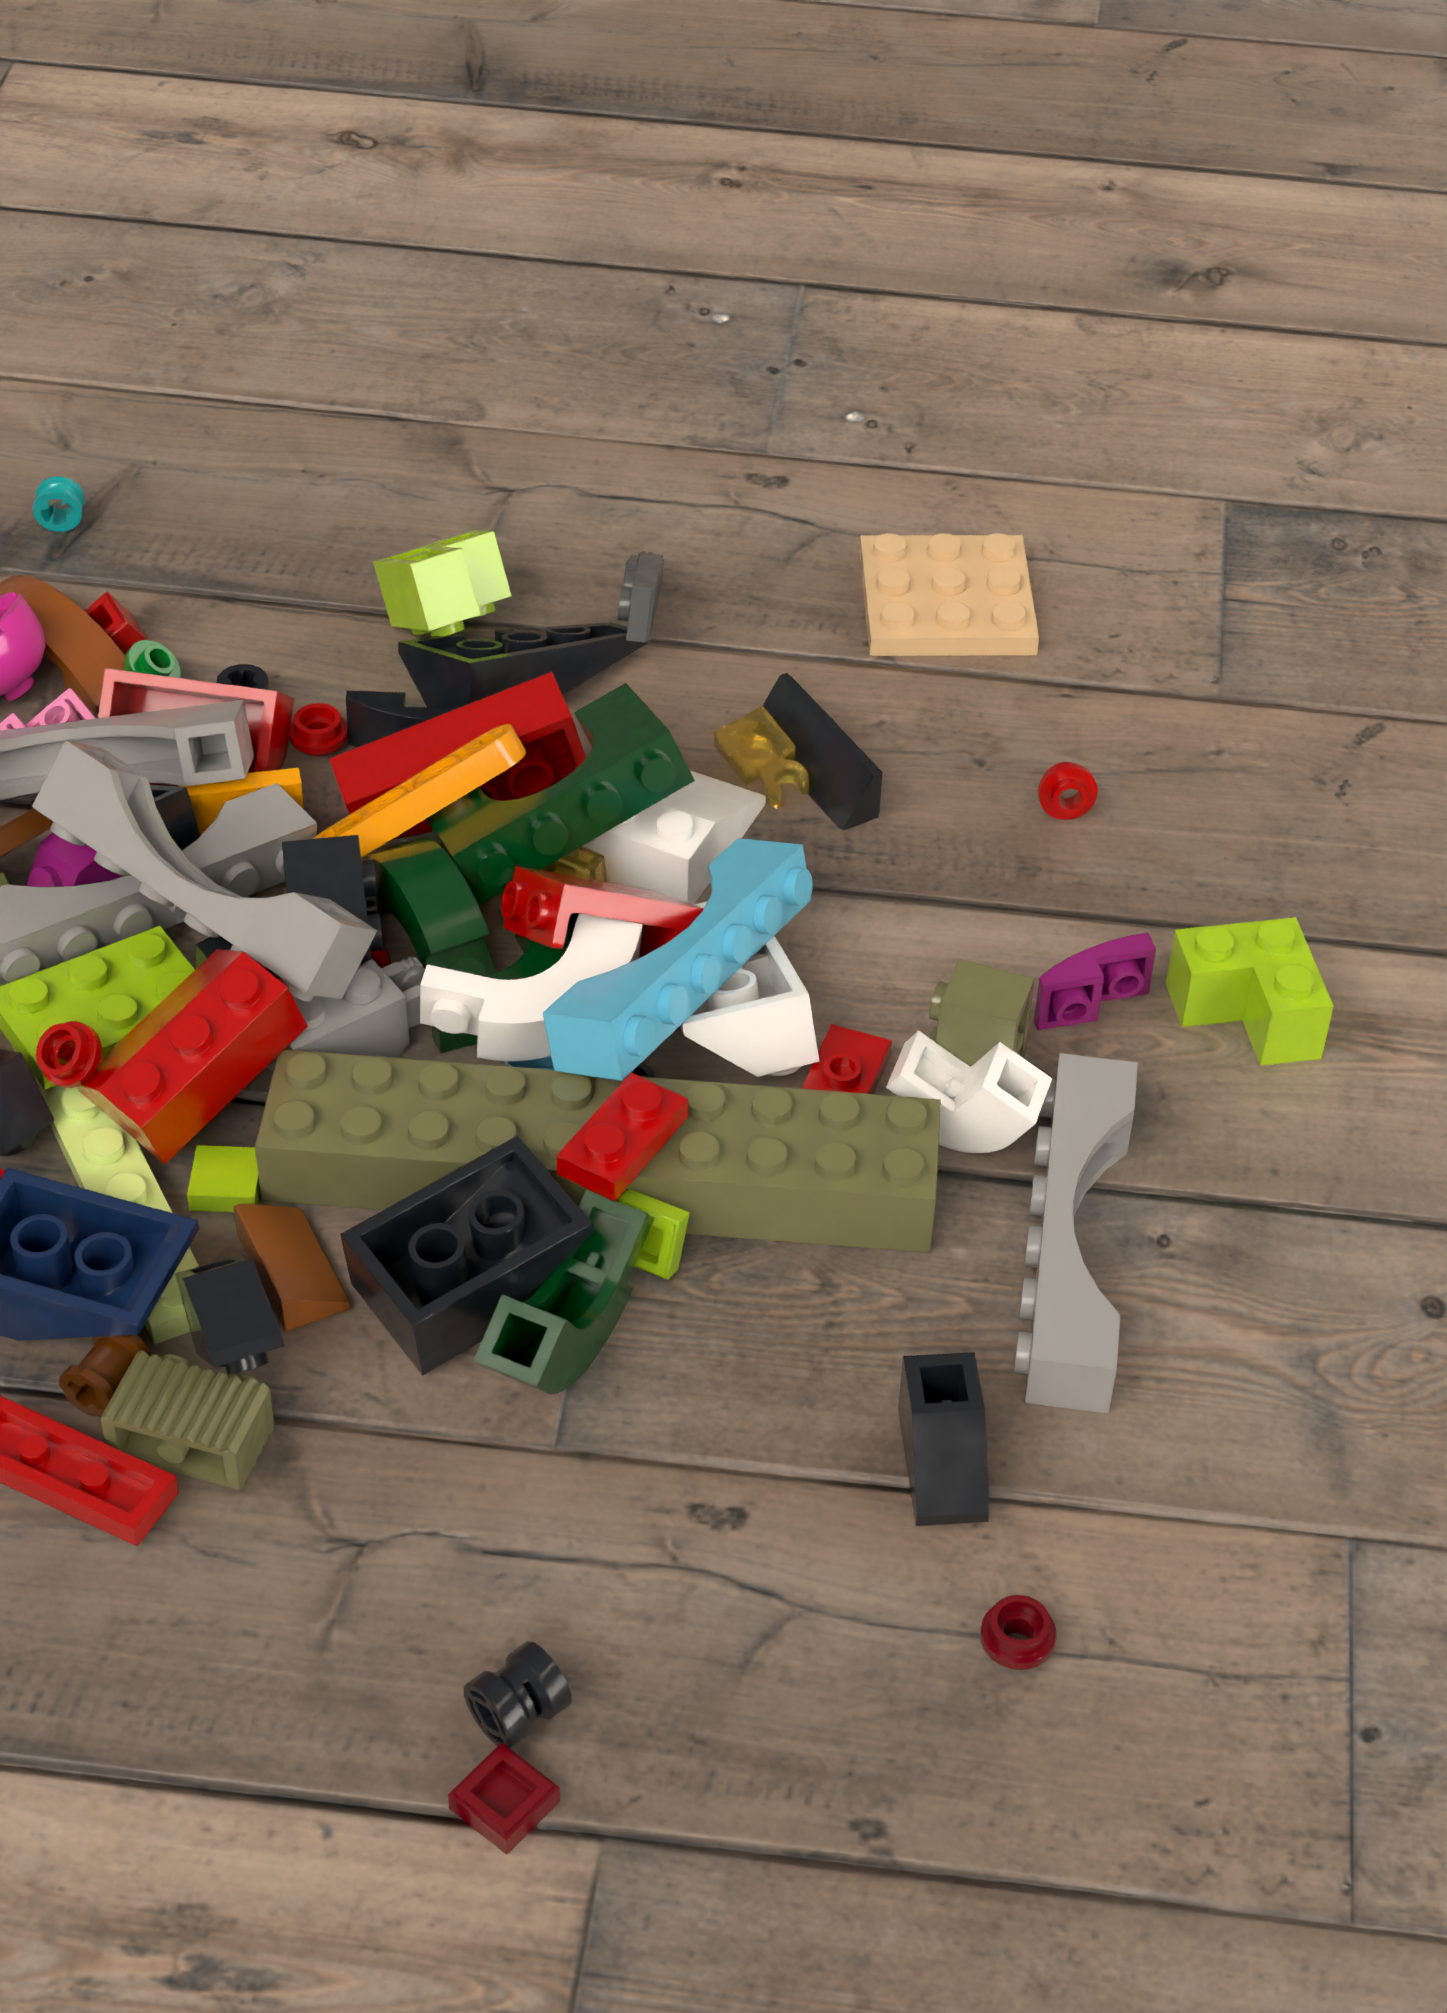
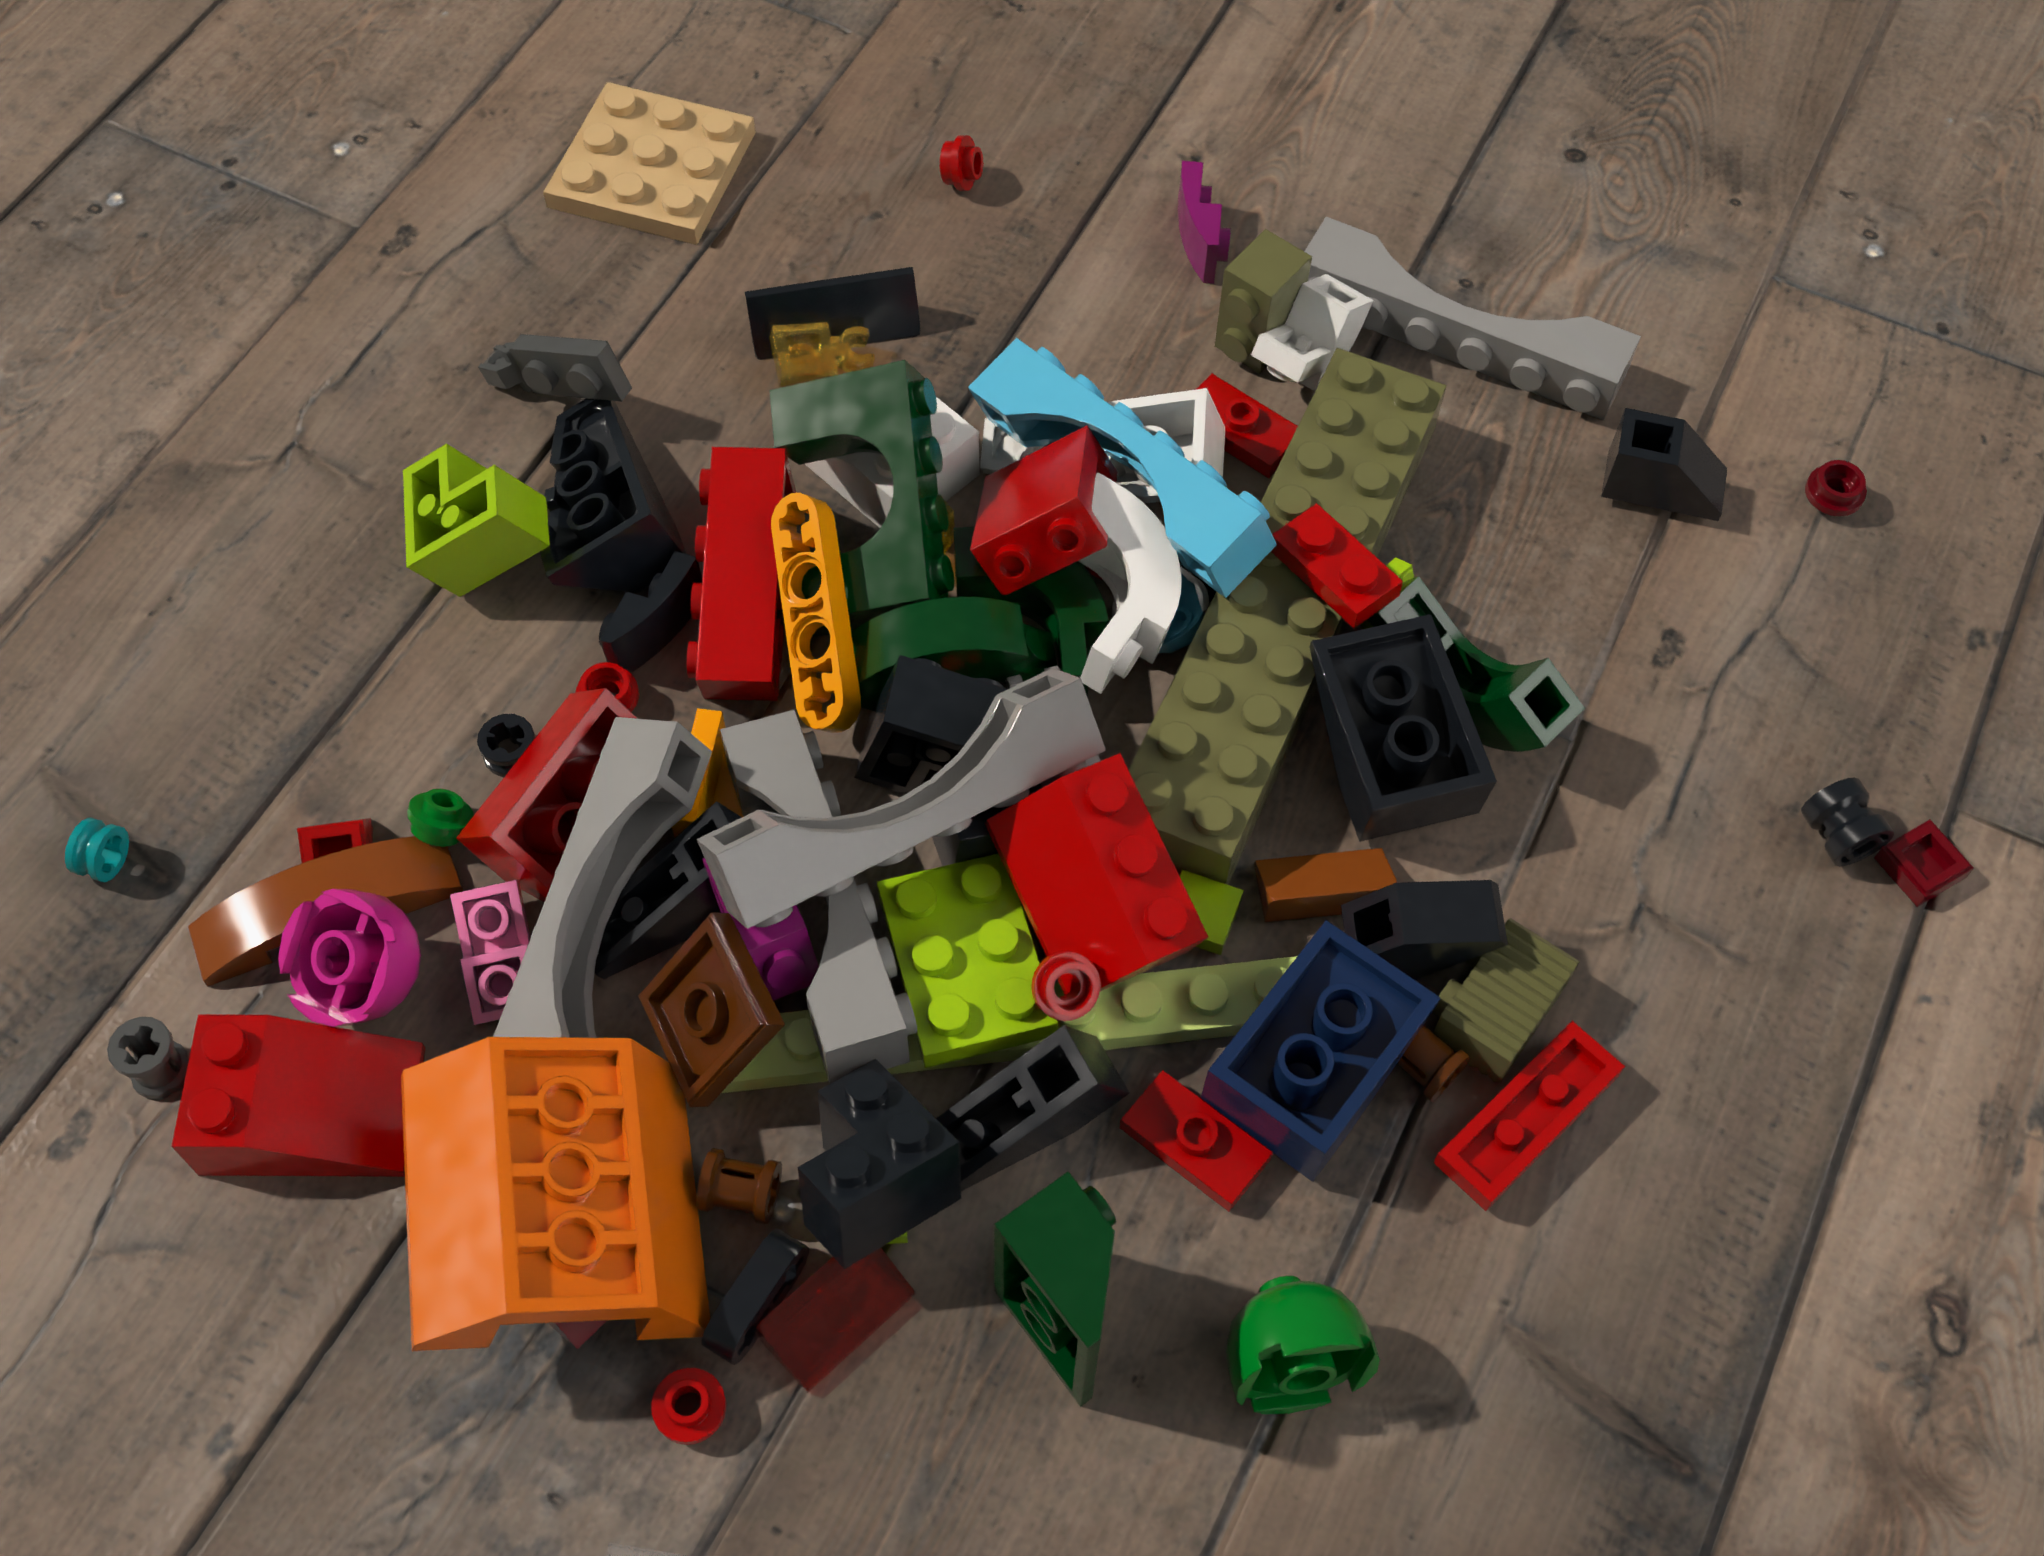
camera: 70 degrees left, 15 degrees up
lime brick [1165,917,1334,1066] -> none

